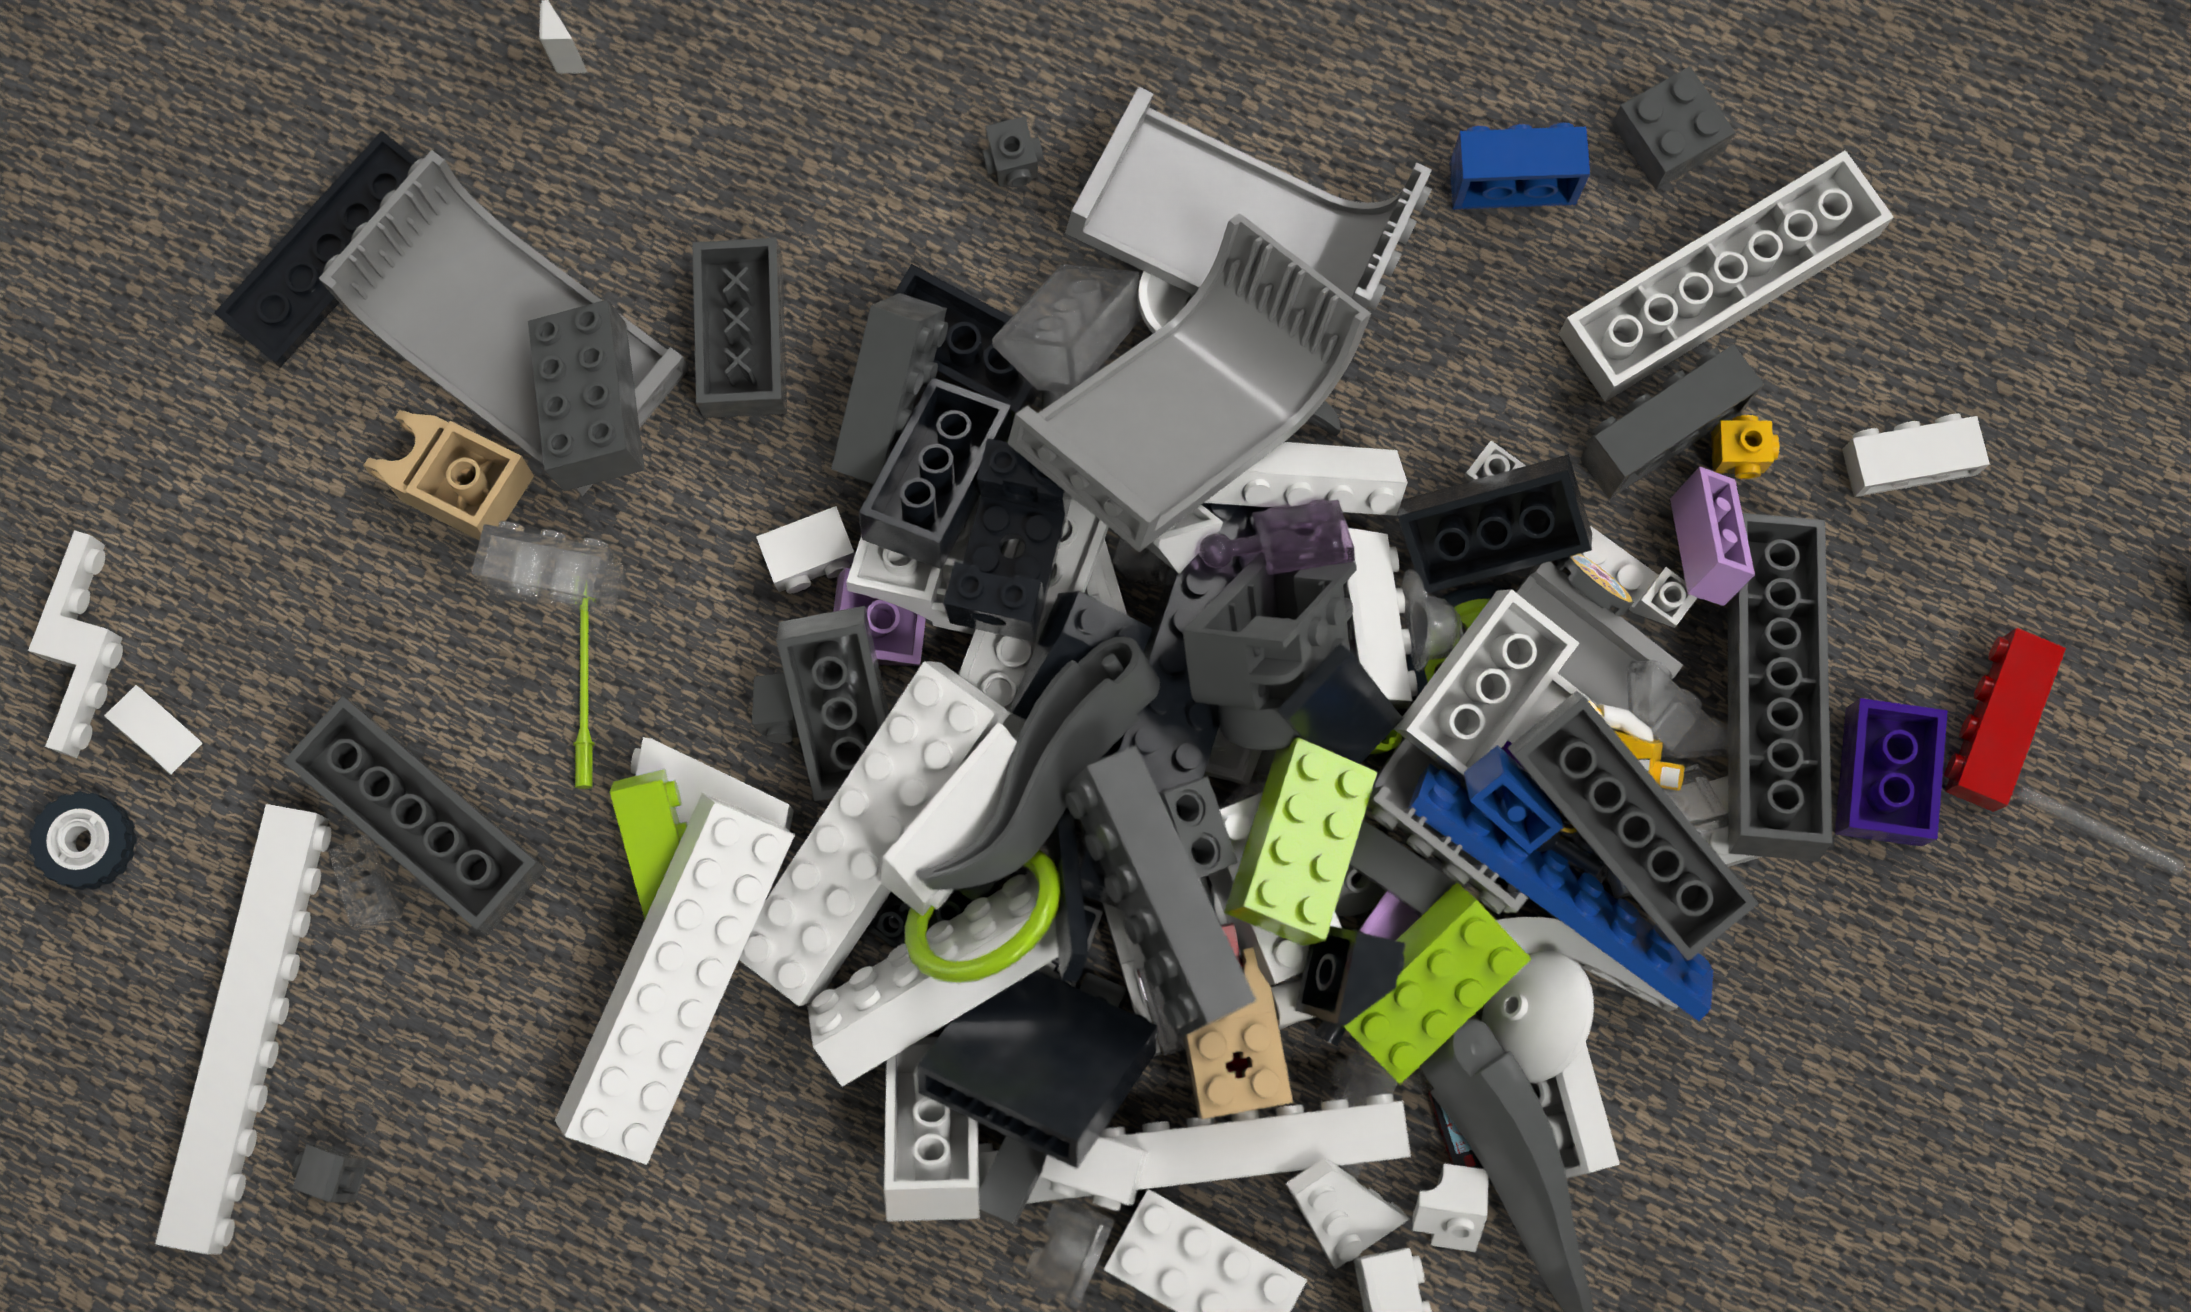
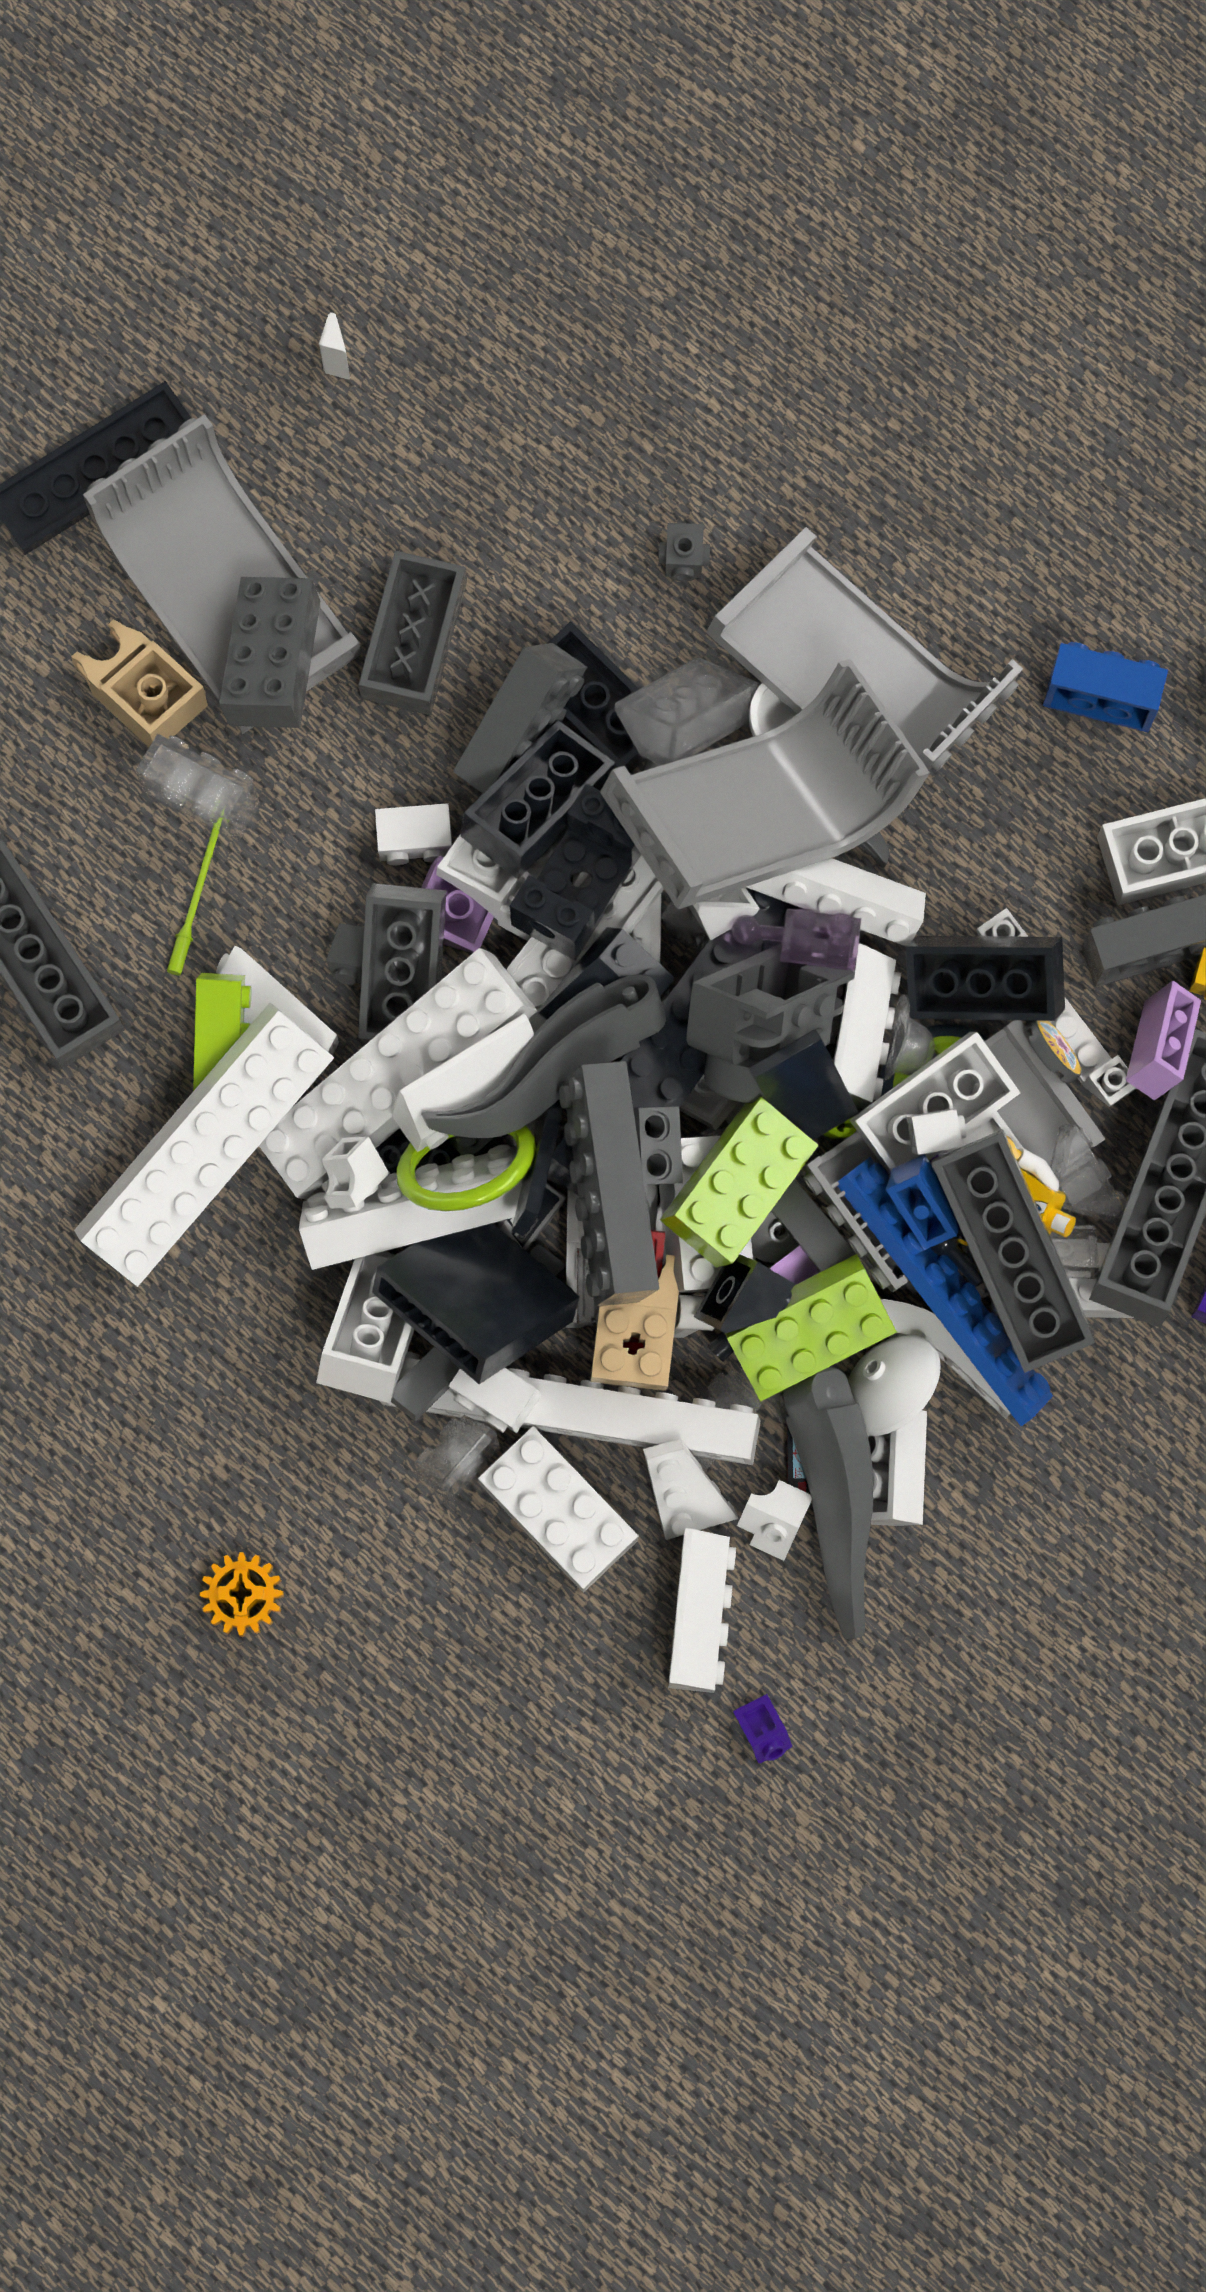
camera: 15 degrees right, 0 degrees up
none -> white brick [321,1136,389,1208]
none -> white brick [906,1109,967,1155]

